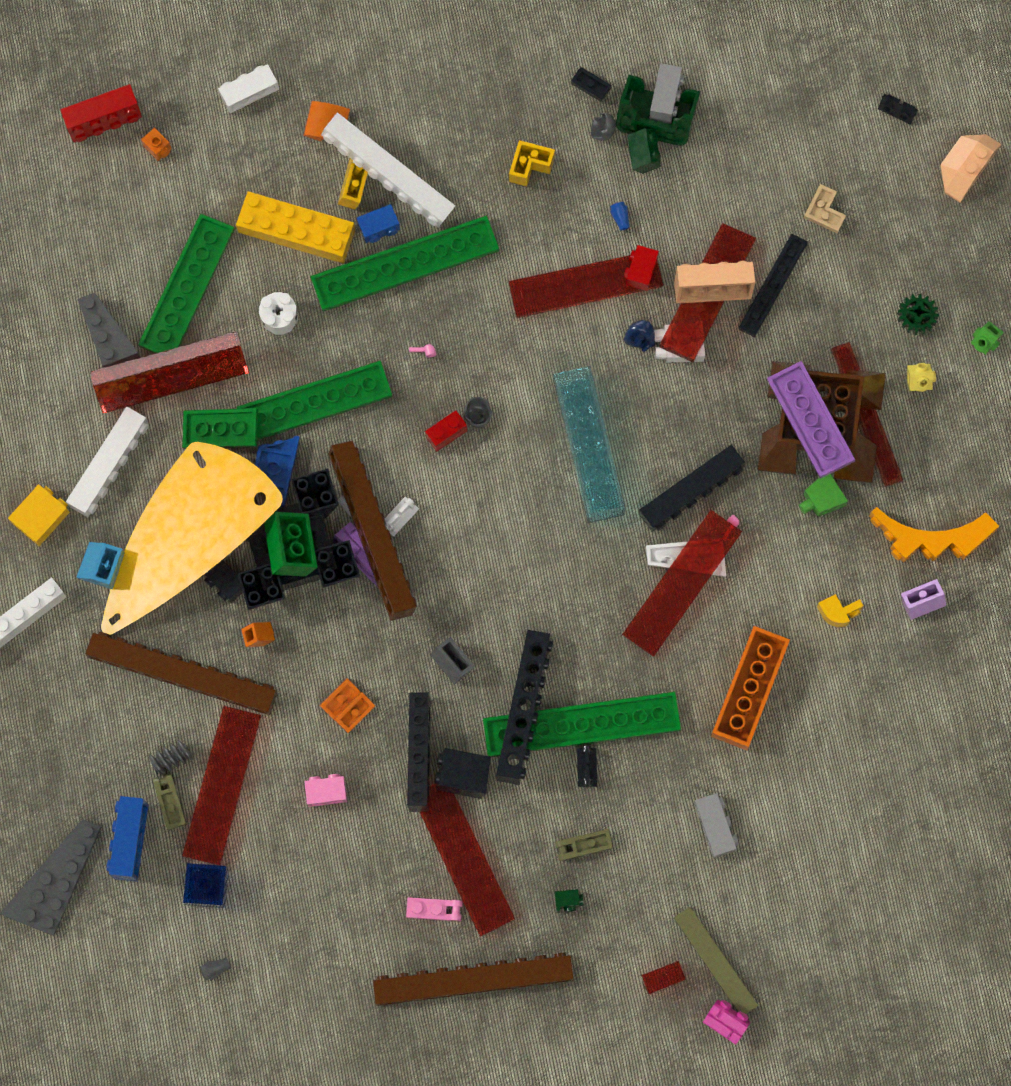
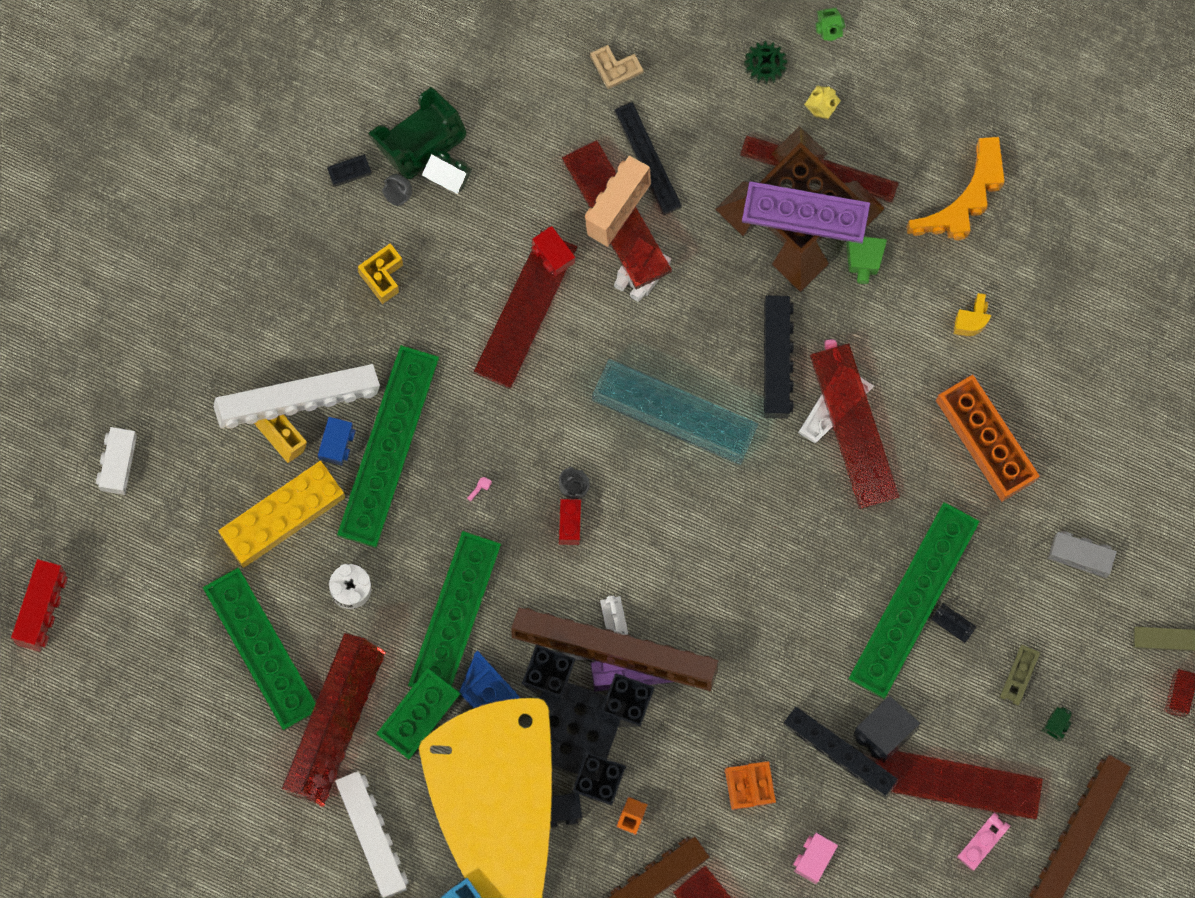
camera: 65 degrees left, 0 degrees up
dark grey wedge [77,293,141,373] -> none
orange brick [141,127,172,161] -> none
green brick [264,512,317,576] -> none
orange slope [303,101,350,141] -> none
dark grey brick [430,636,475,685] -> none
black brick [496,629,554,785] -> none
blue cone [610,202,630,231] -> none
dark blue piece [624,320,655,353] -> none
light grey brick [649,63,685,124] -> none
lavender brick [901,579,946,620] -> none

